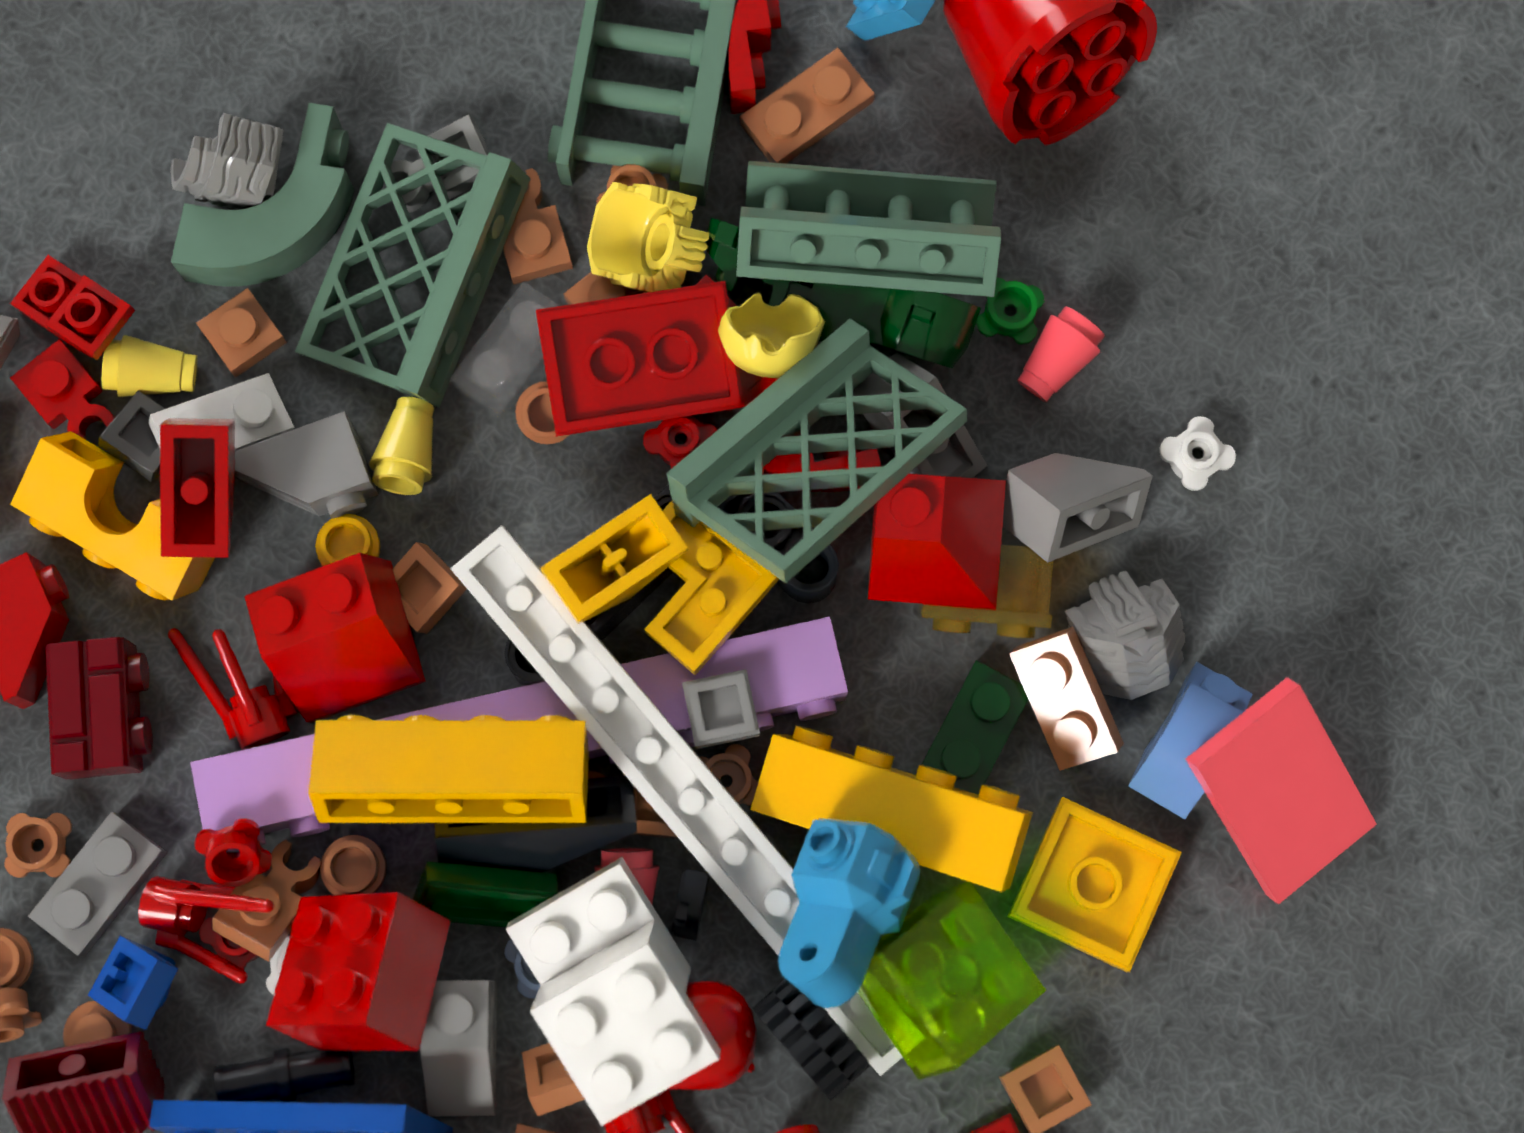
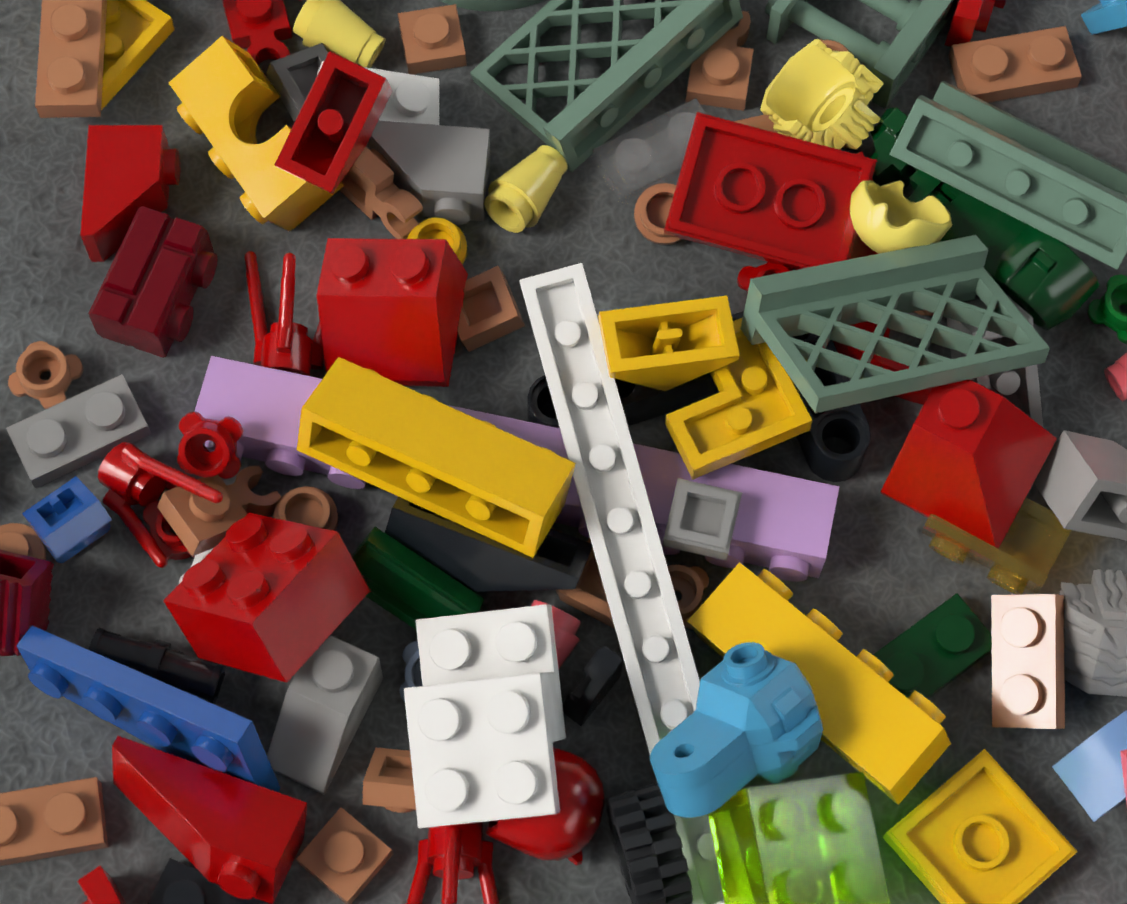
camera: 25 degrees right, 10 degrees down
none -> nougat plate [340,147,423,239]

